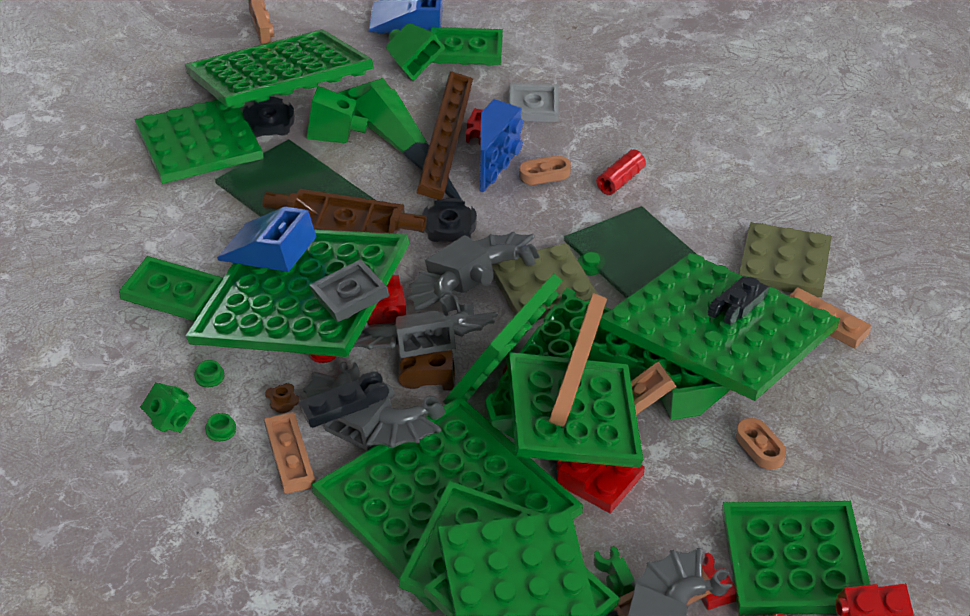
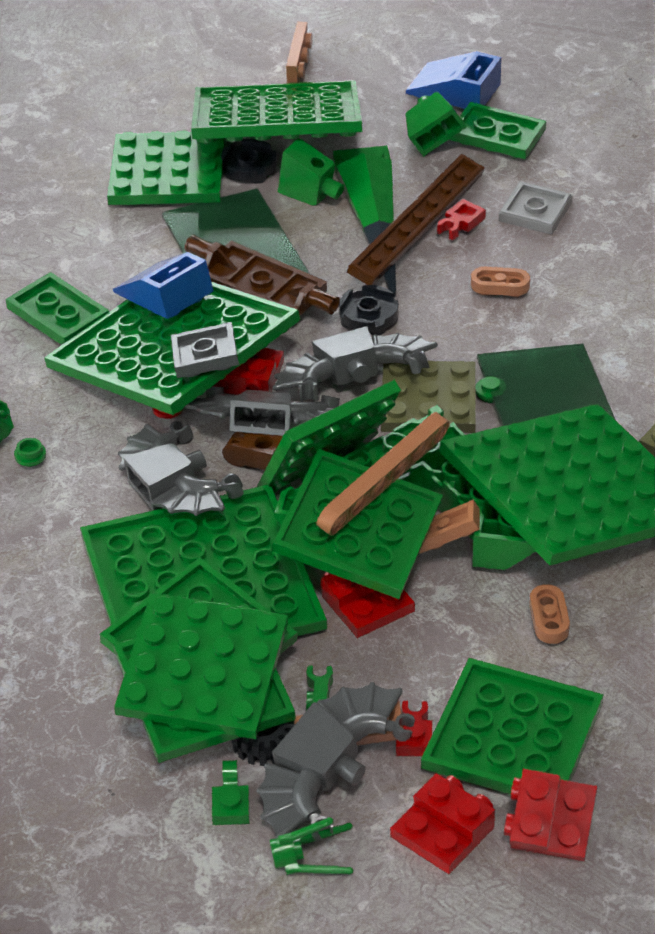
camera: 25 degrees right, 0 degrees up
green plate [194,360,225,387] -> none
nougat plate [264,412,315,494] -> none
reddish brown plate [265,383,300,413] -> none
black hinge [299,371,390,428] -> none
blue slope [480,99,523,192] -> none
red axle [596,149,646,195] -> none
black hinge [707,276,769,325] -> none

